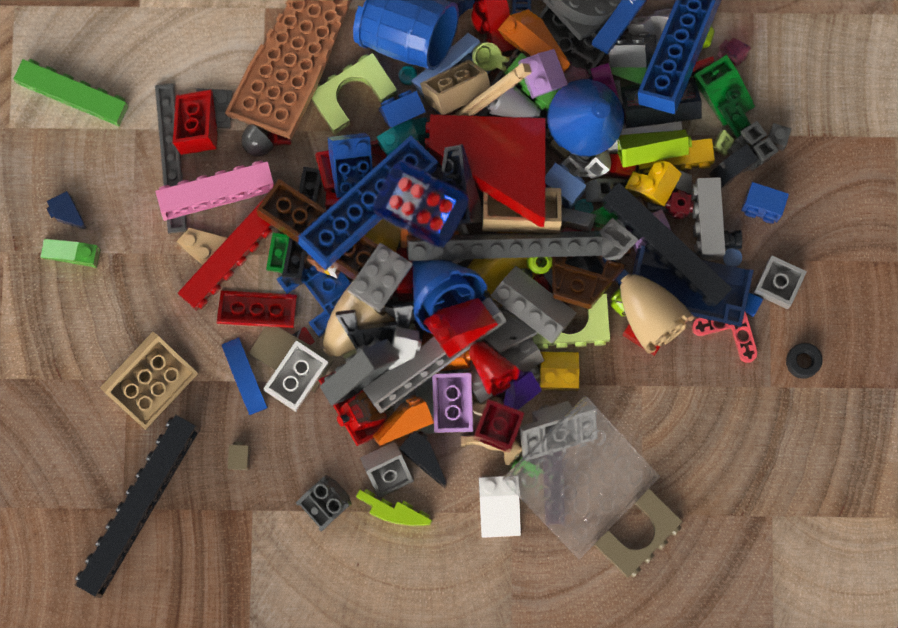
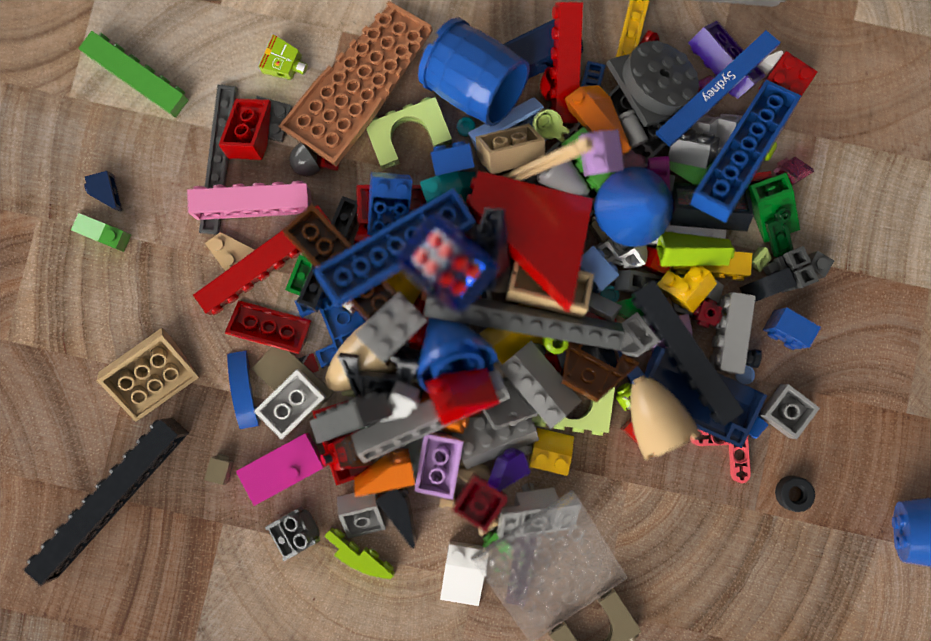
camera: 10 degrees right, 5 degrees up
red cone [469,342,520,396] -> none
none -> dark pink brick [236,432,326,506]
none -> lime torso [258,35,308,80]
none -> light grey piece [618,110,648,149]

